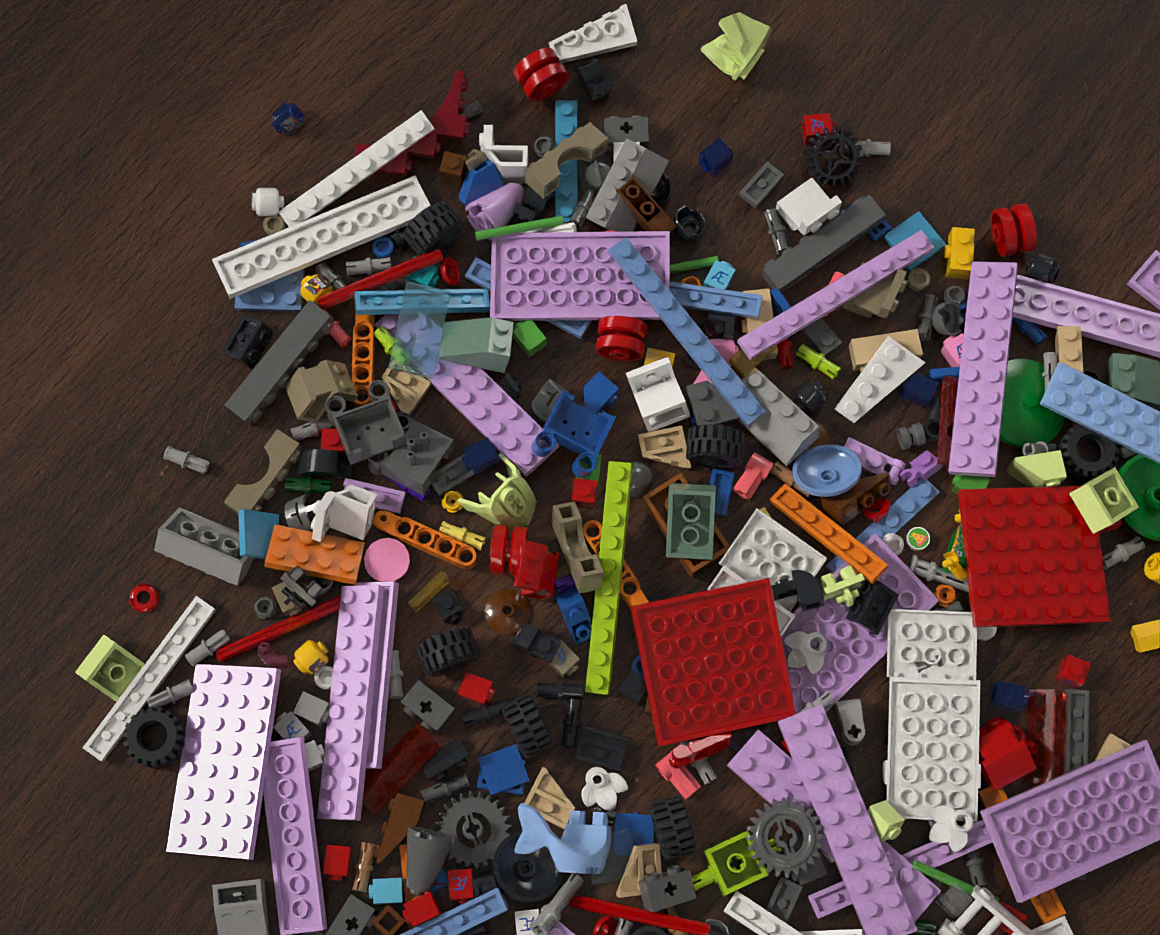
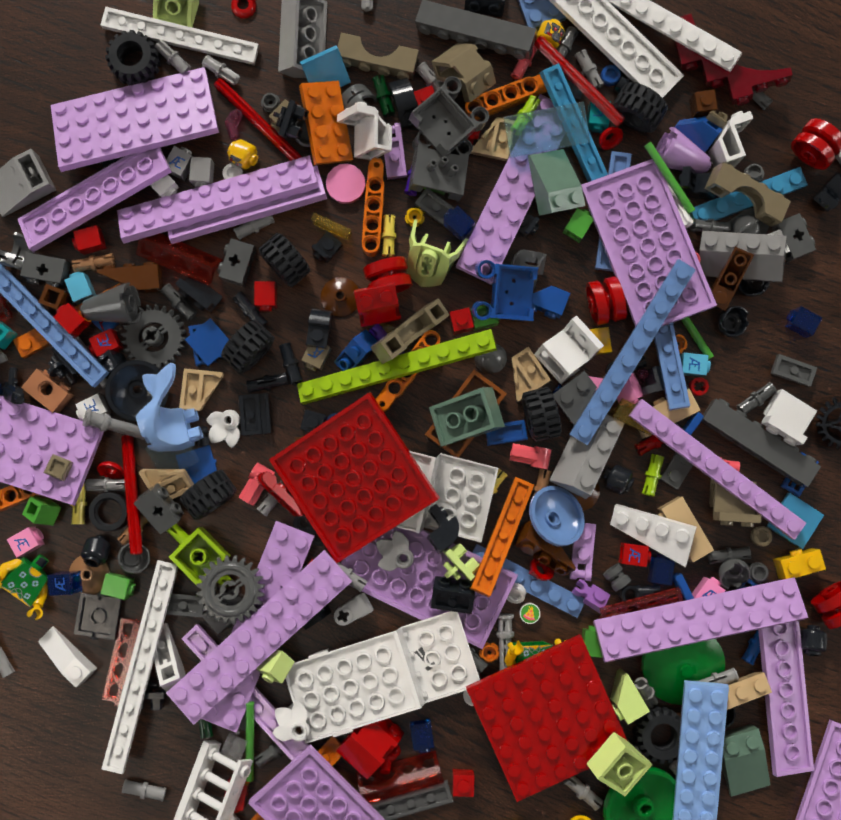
camera: 65 degrees right, 10 degrees up
none -> red brick [619,543,651,567]
none -> red bush [688,377,709,396]

